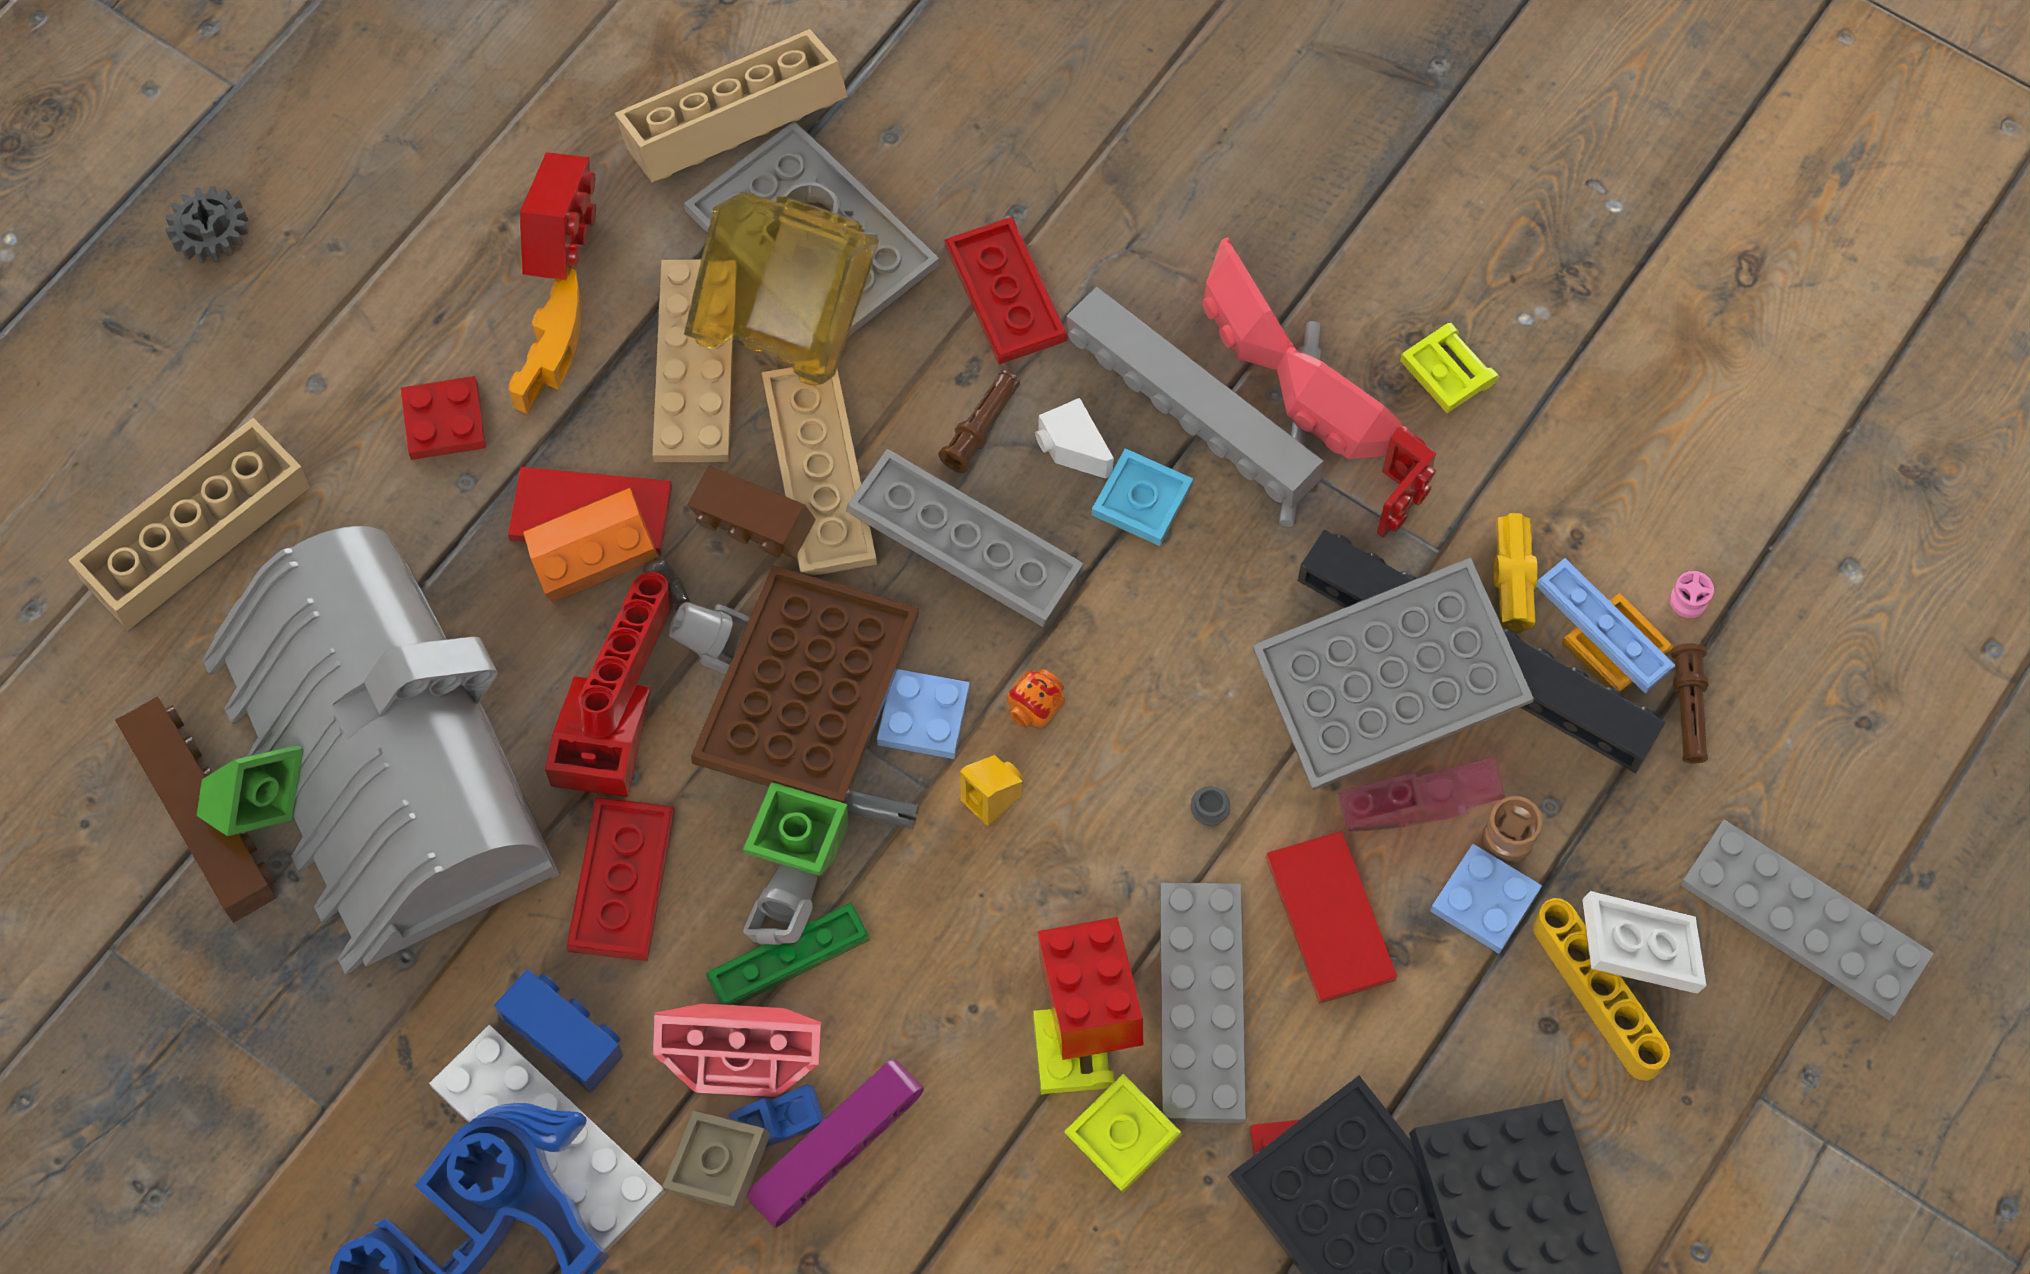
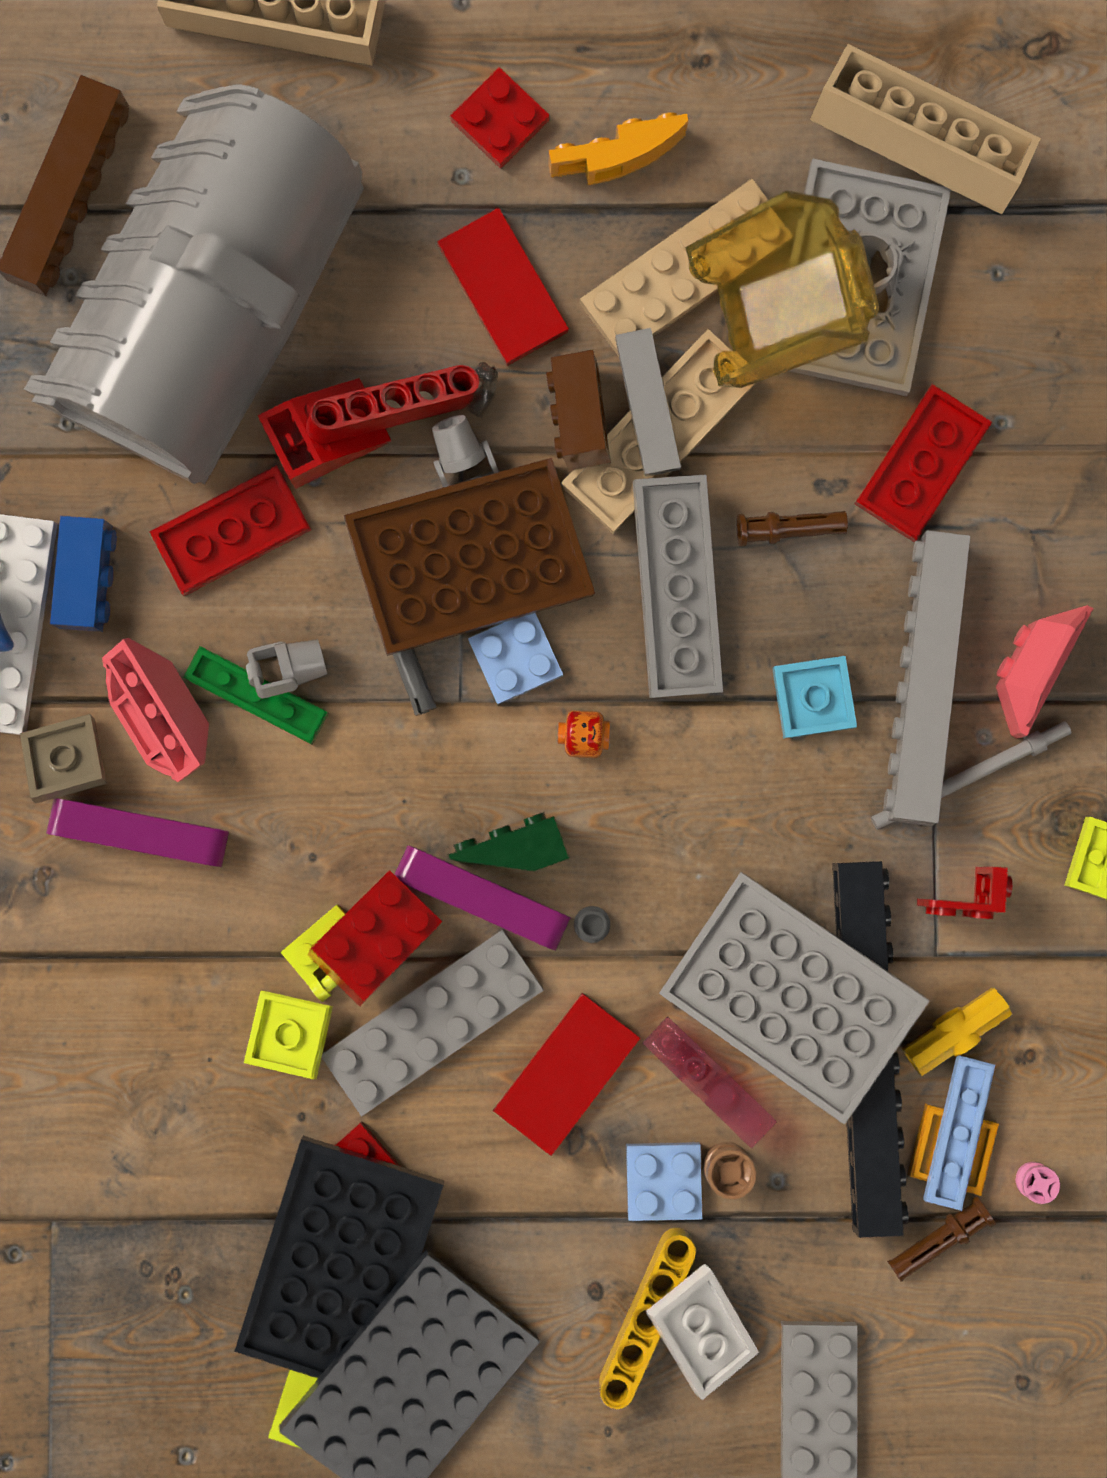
camera: 50 degrees right, 20 degrees up
bright green slope [197,745,303,836] -> none
red brick [520,152,596,280] -> none
orange slope [523,488,659,603] -> none
blue slope [728,1084,824,1147] -> none
bright green slope [743,782,848,876] -> none
yellow slope [960,755,1022,826] -> none
white slope [1035,398,1114,479] -> none
coral wedge [1277,346,1412,459] -> none
none -> magenta beam [394,845,571,951]
none -> dark green slope [448,812,569,871]
none -> light grey tile [615,328,681,477]

